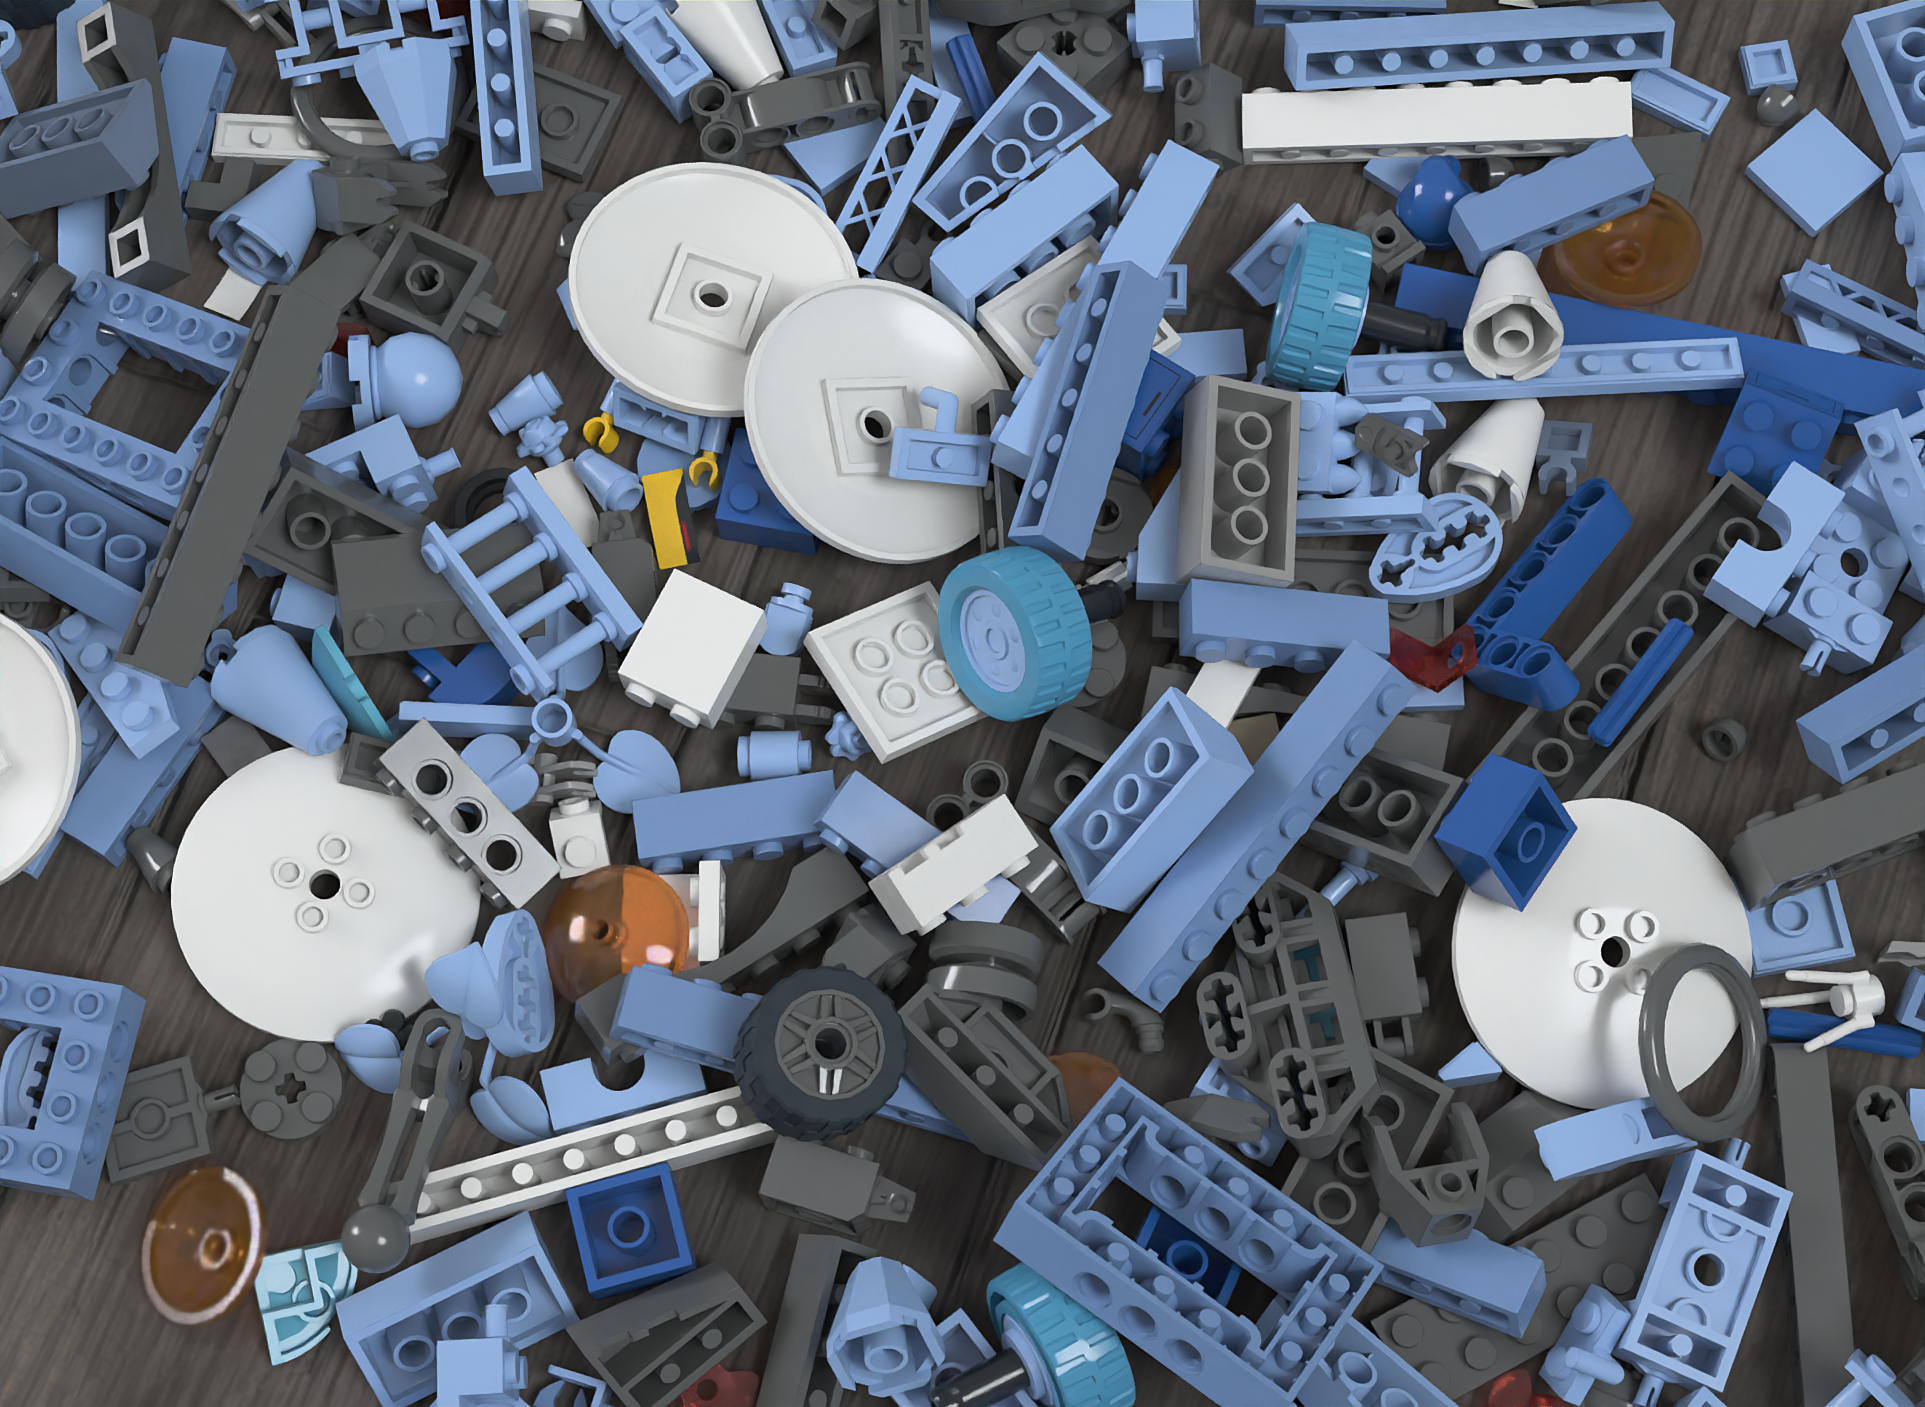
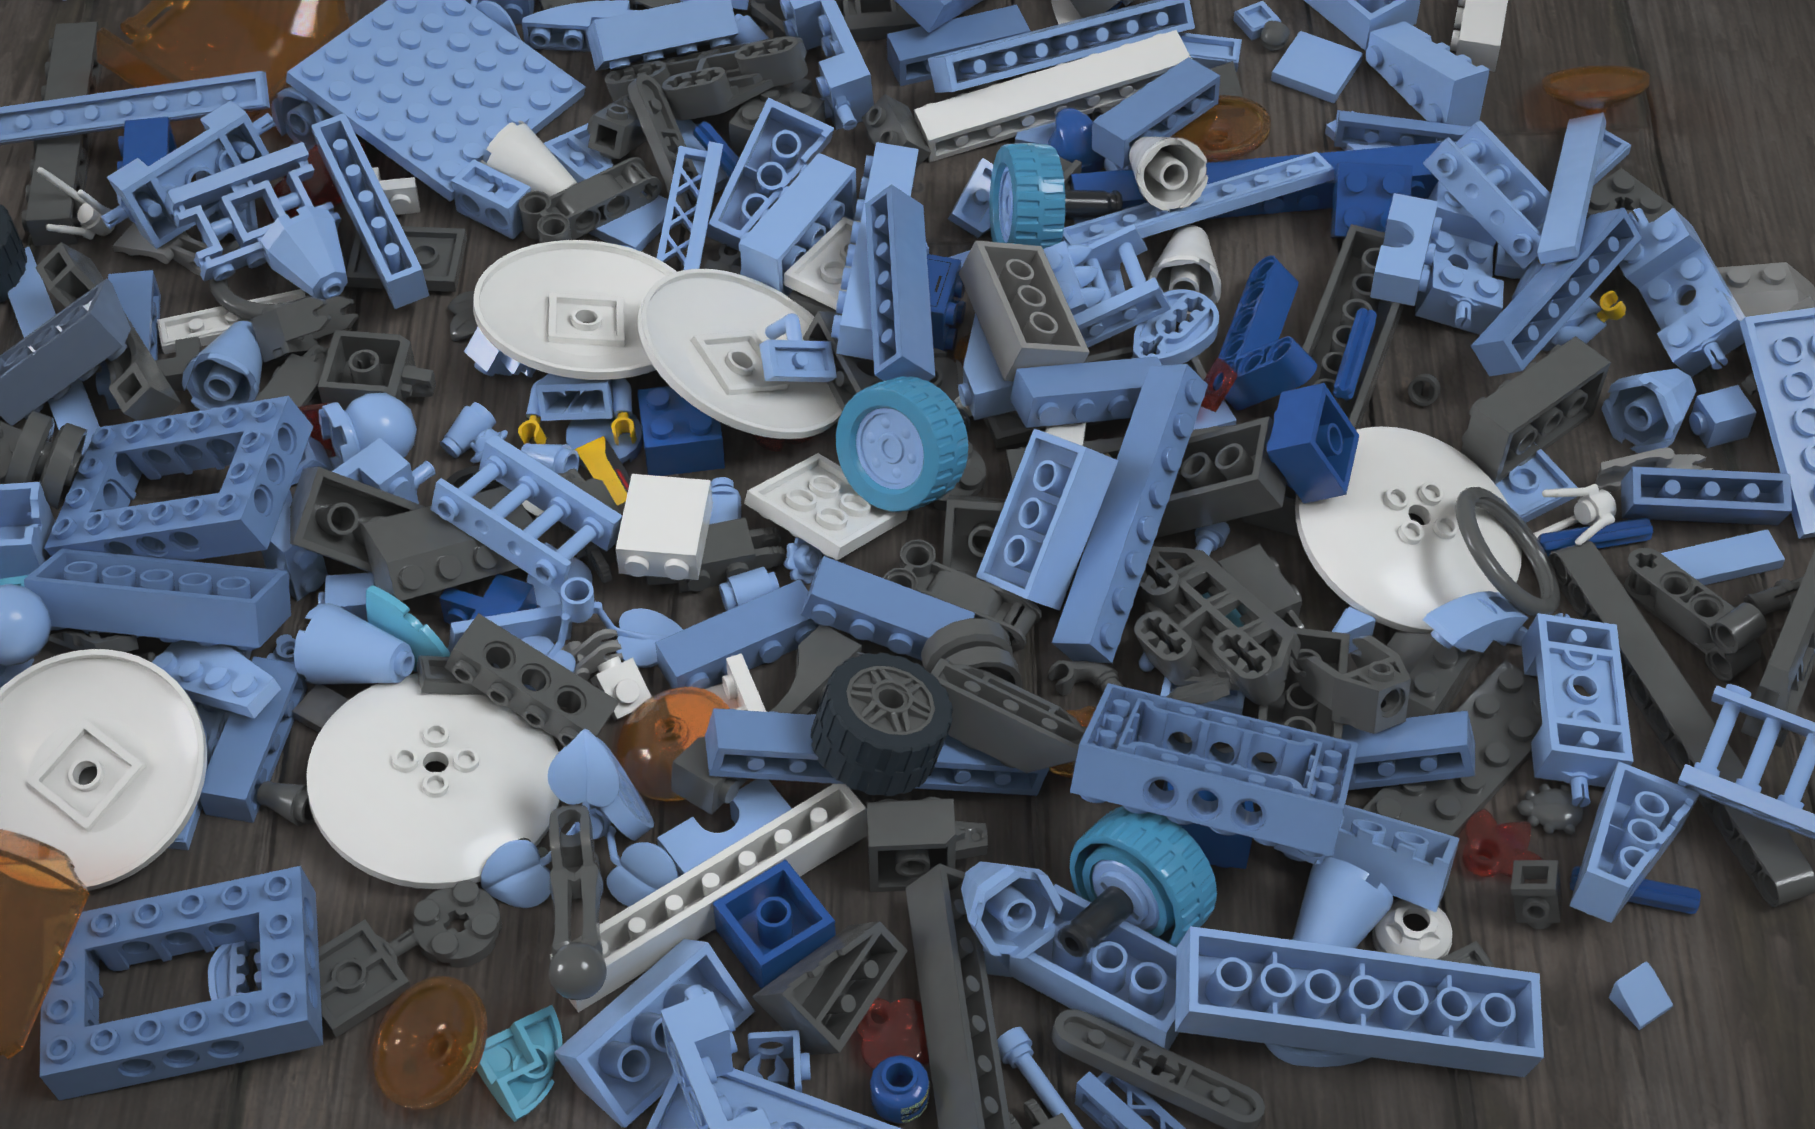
camera: 25 degrees left, 20 degrees down
dark grey brick [114,285,341,688] -> none
white wedge [868,794,1039,936] -> none
dark grey piece [1355,413,1430,478] -> none
sand blue plate [1536,420,1593,496] -> none
light blue plate [1539,1283,1633,1406] -> none

